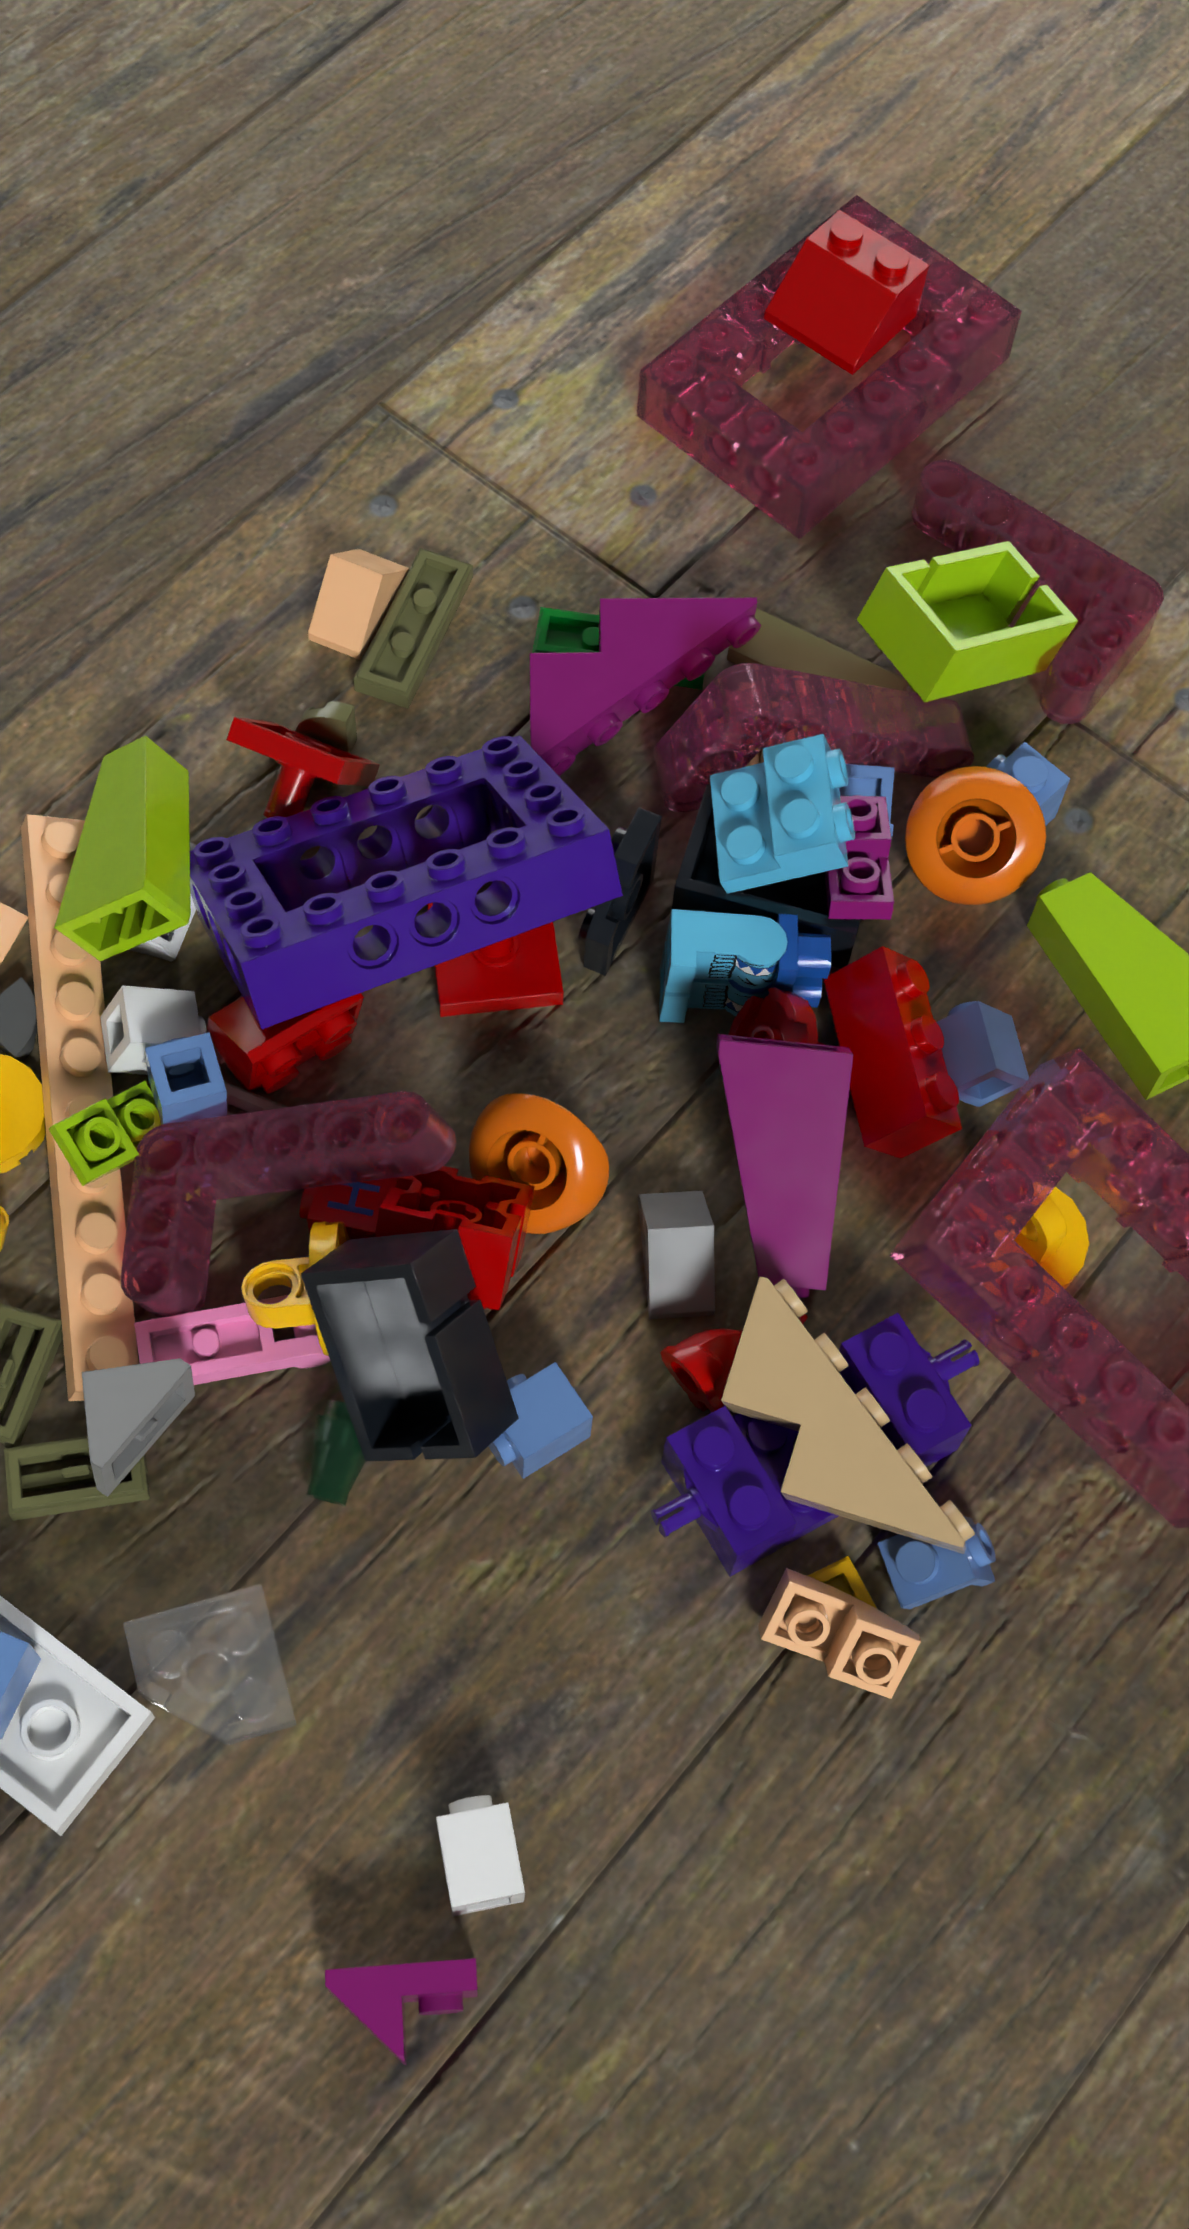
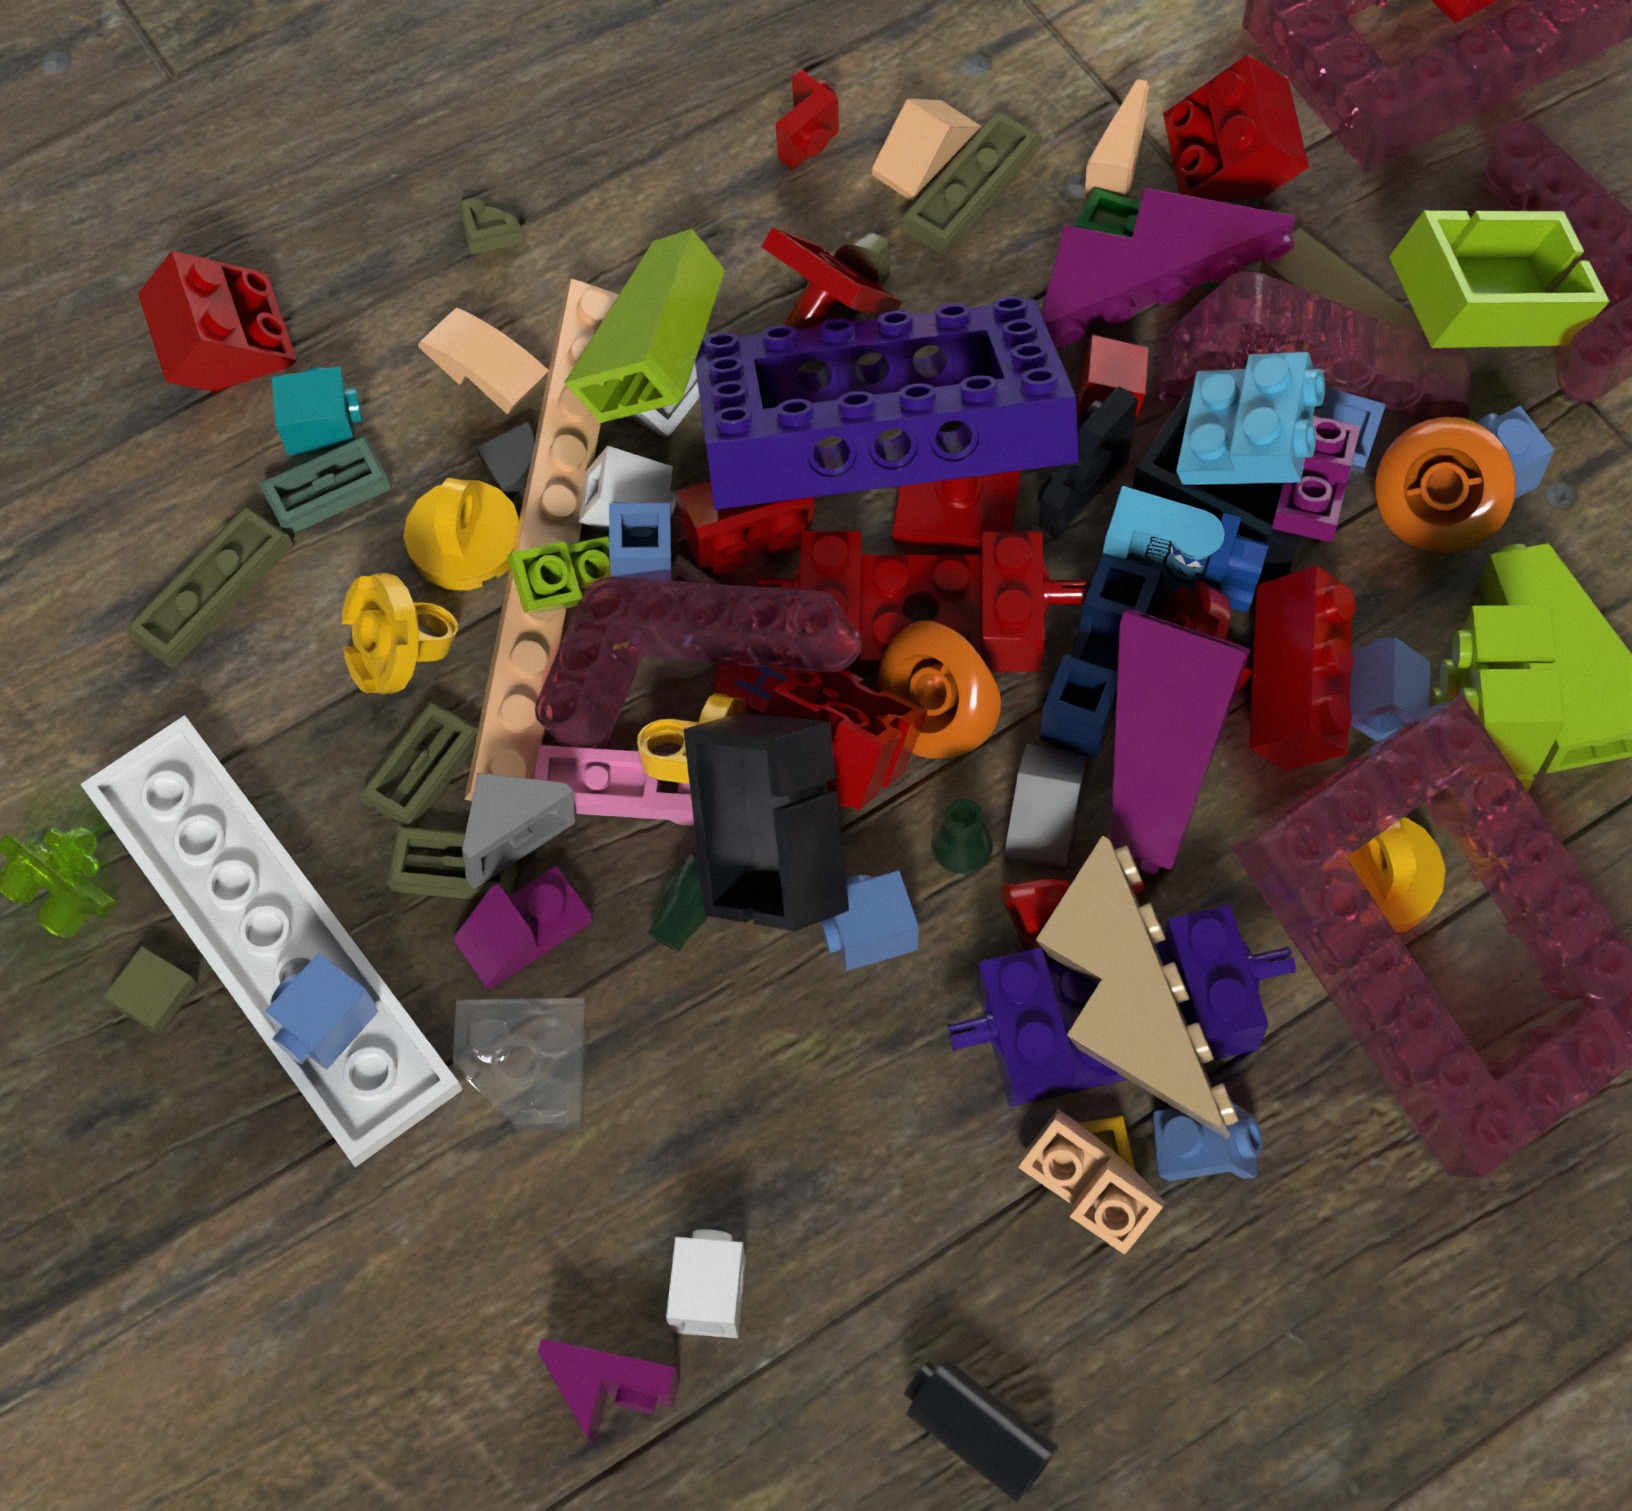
camera: 25 degrees right, 0 degrees up
none -> magenta slope [453,866,593,991]
none -> red brick [757,531,1086,672]
none -> red bracket [775,69,839,170]
none -> black brick [904,1359,1059,1503]
none -> clear green cone [931,799,993,874]
none -> dark blue arch [1040,553,1162,759]
none -> red brick [1076,335,1149,425]
none -> light nougat slope [1085,79,1150,198]
none -> red slope [1163,54,1309,202]
none -> lime piece [1429,605,1565,803]

